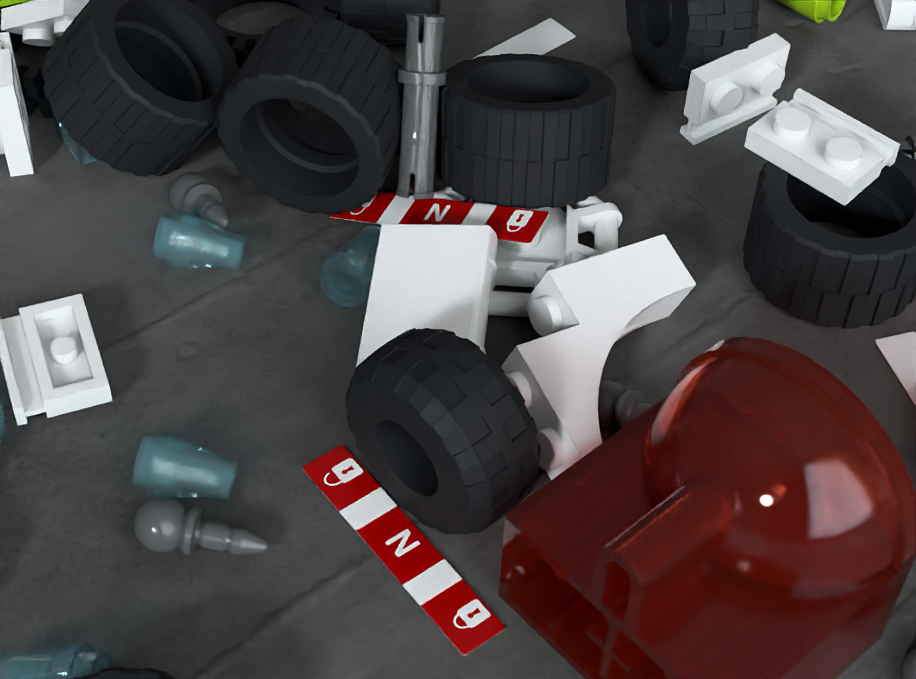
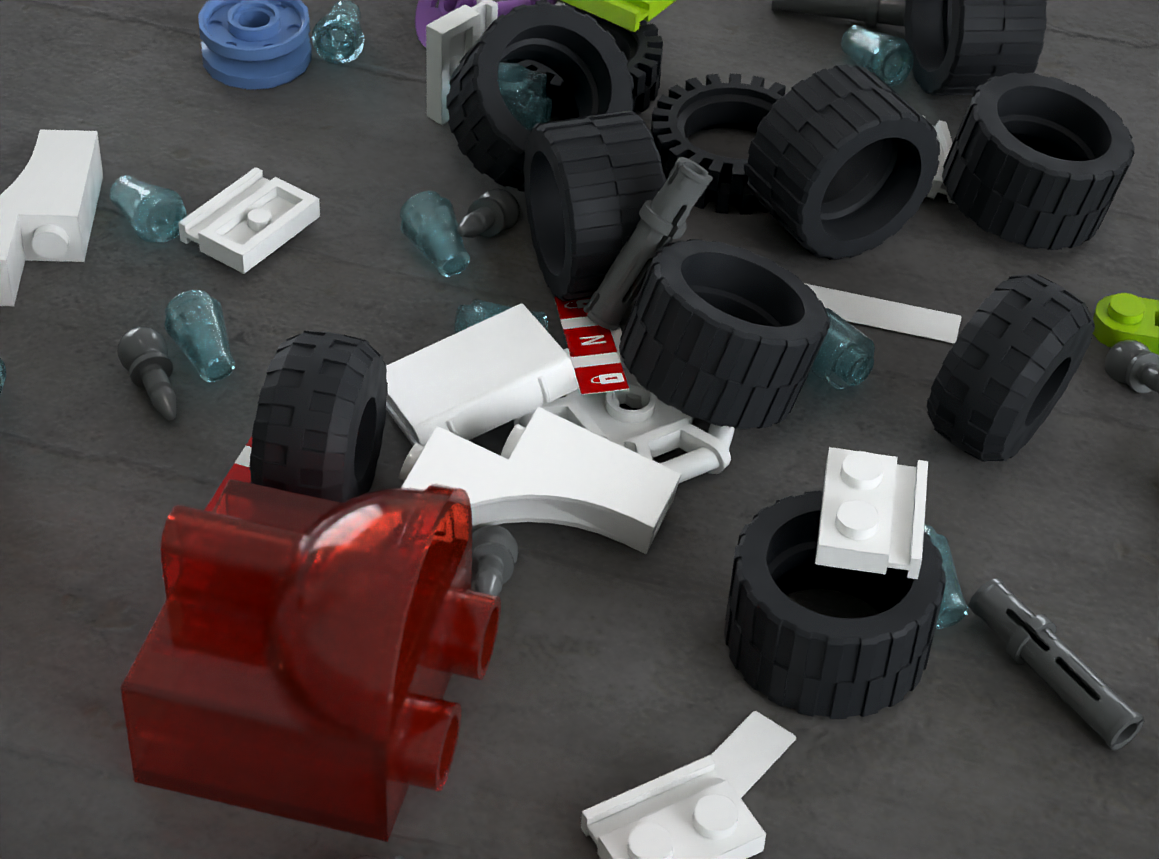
camera: 55 degrees right, 5 degrees down
white plate [680,33,791,145] -> none

